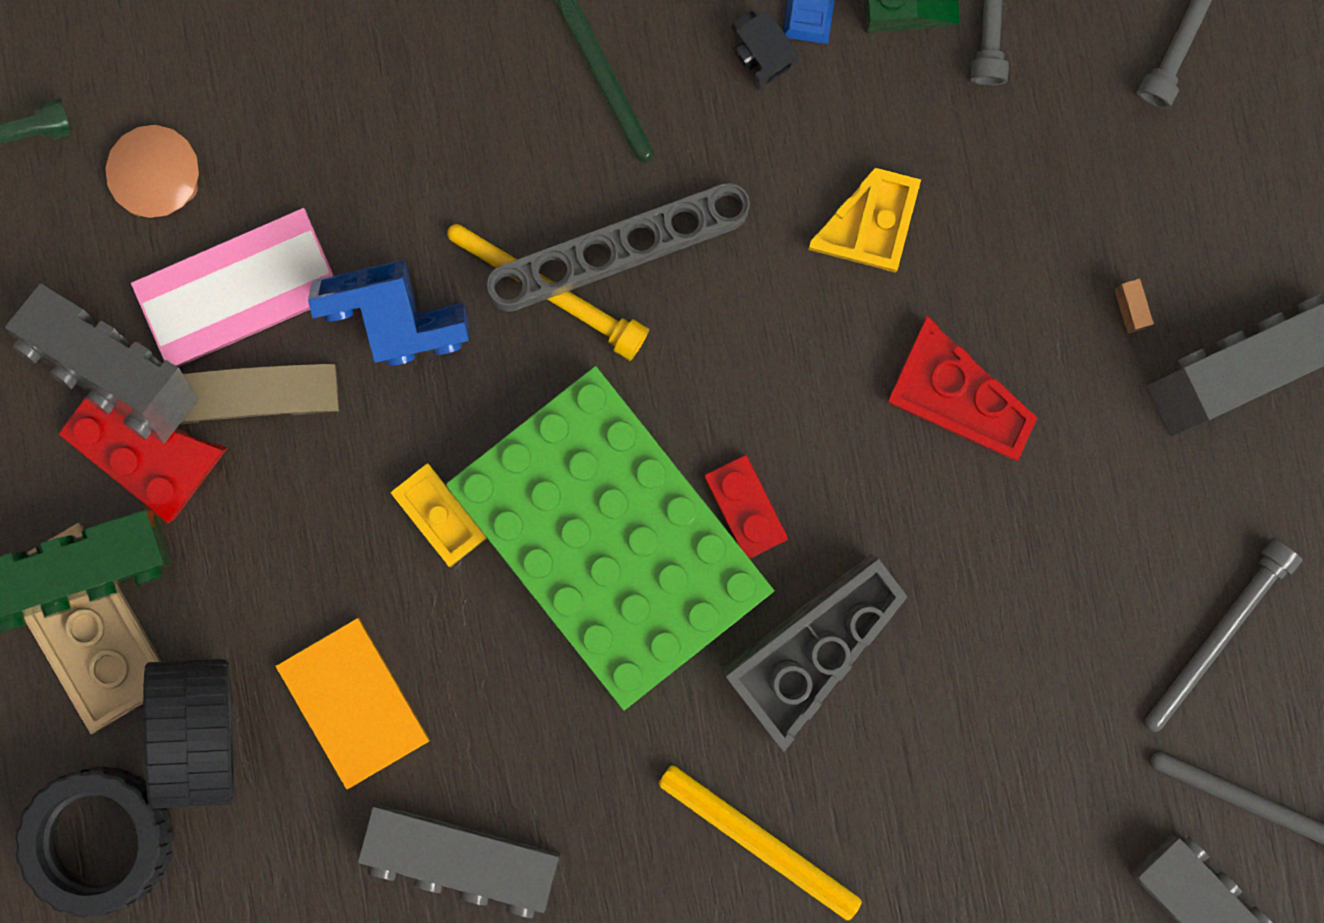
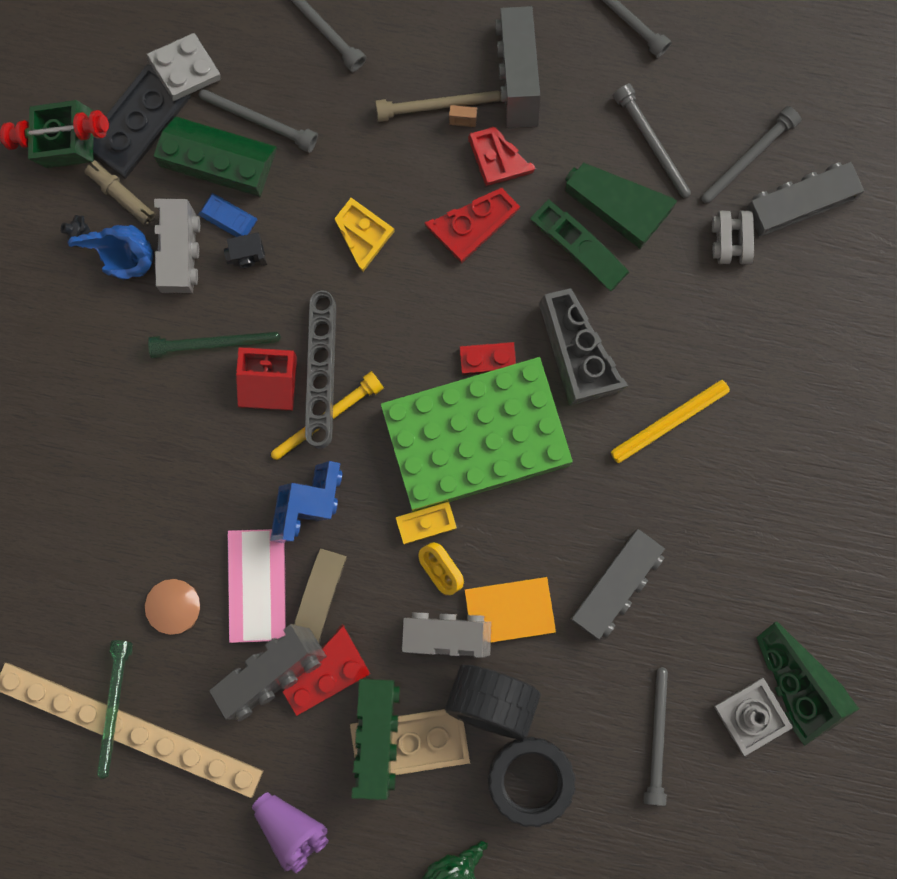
camera: 70 degrees left, 5 degrees down
none -> red slope [236,347,297,411]
none -> dark tan piece [375,91,501,122]
none -> light grey wedge [402,612,492,658]
none -> yellow plate [419,542,464,595]
none -> red wing [468,127,535,186]
none -> dark green slope [530,199,629,292]
none -> dark green slope [565,162,677,249]
none -> light grey brick [712,211,754,264]

